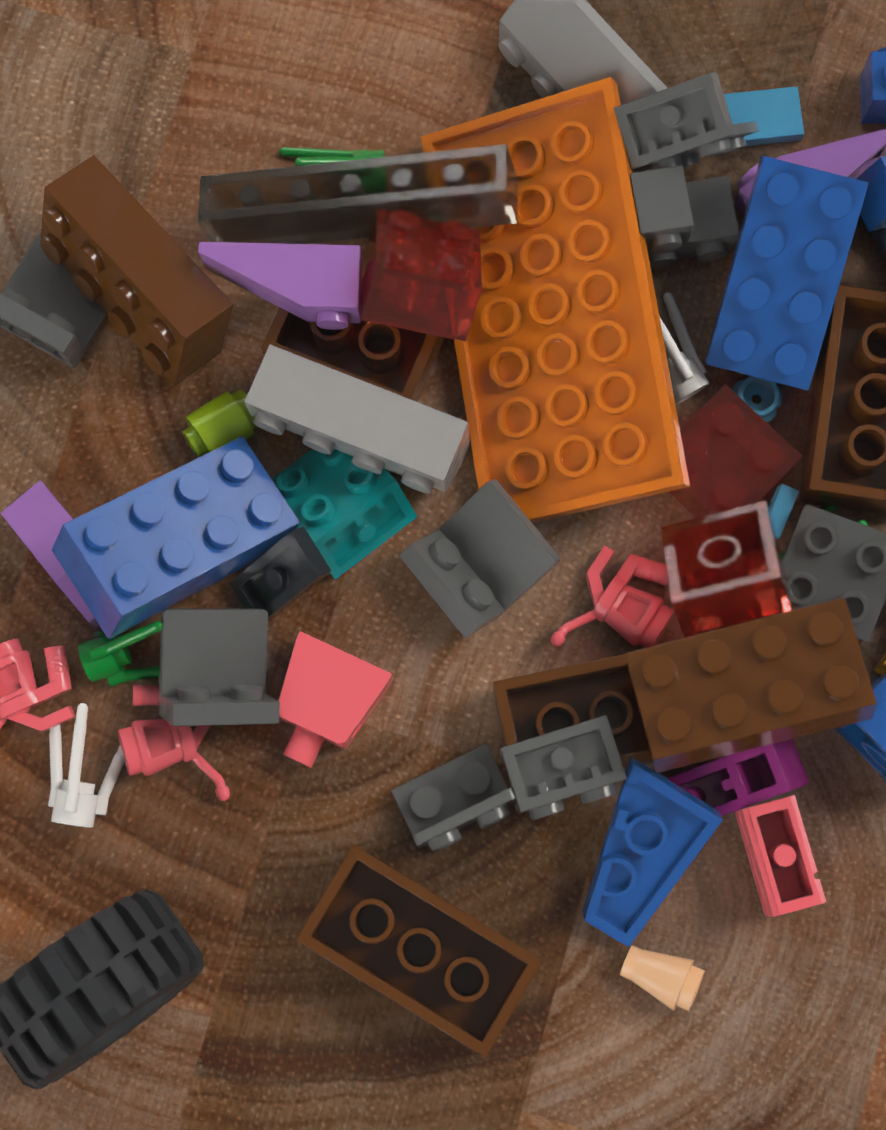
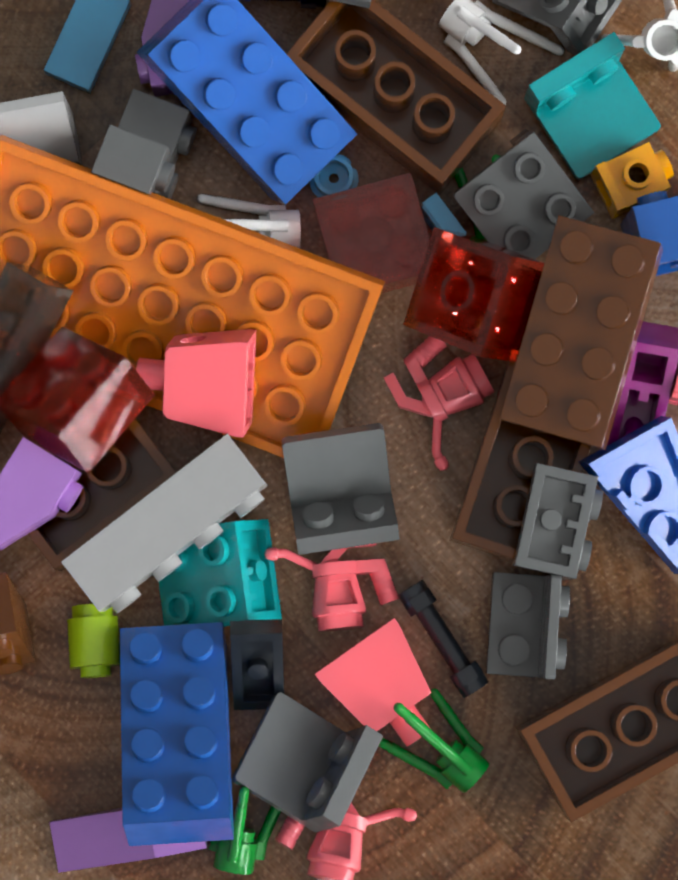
camera: 65 degrees left, 5 degrees up
dark grey bracket [614,72,759,170] -> none
none -> coral torso [136,329,257,437]
none -> coral piece [264,543,399,632]
none -> green plant [379,688,490,793]
none -> black bar [397,579,489,698]

